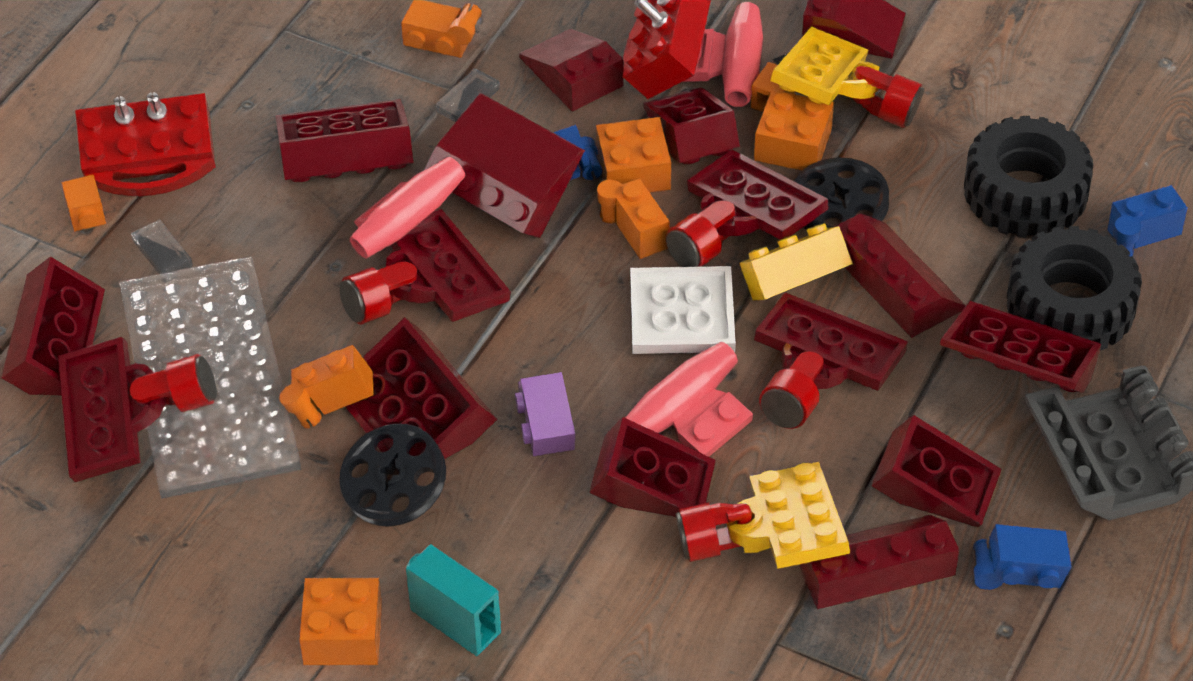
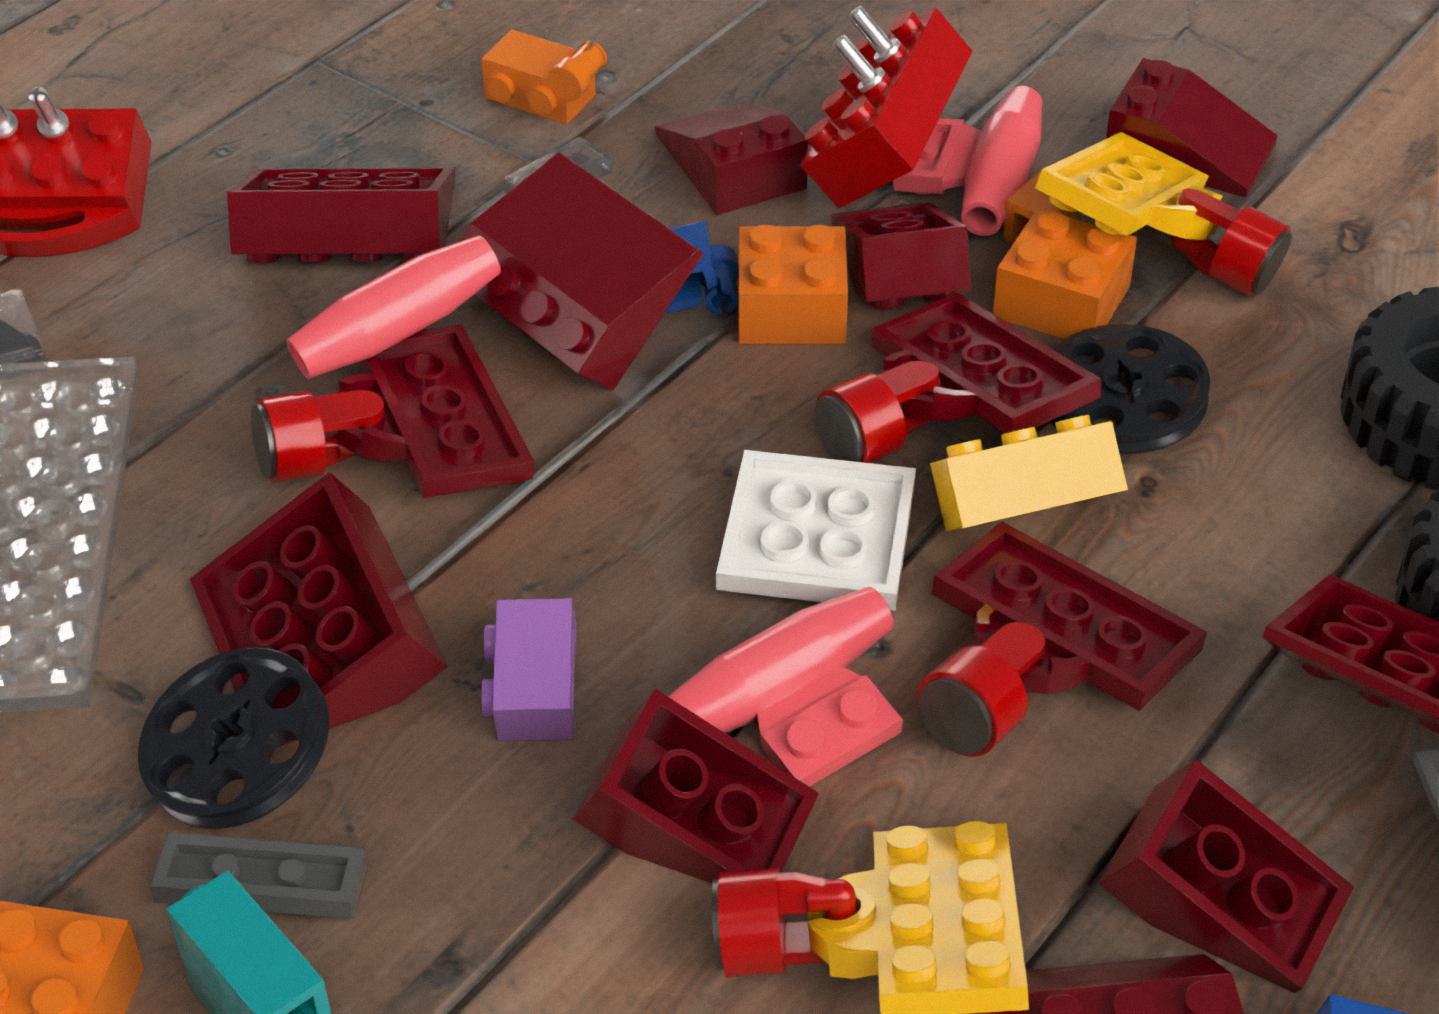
camera: 10 degrees right, 5 degrees down
orange hinge [279,345,373,429] -> none
orange hinge [597,178,670,259] -> none
dark red slope [834,213,966,338] -> none
none -> dark grey plate [150,832,368,919]

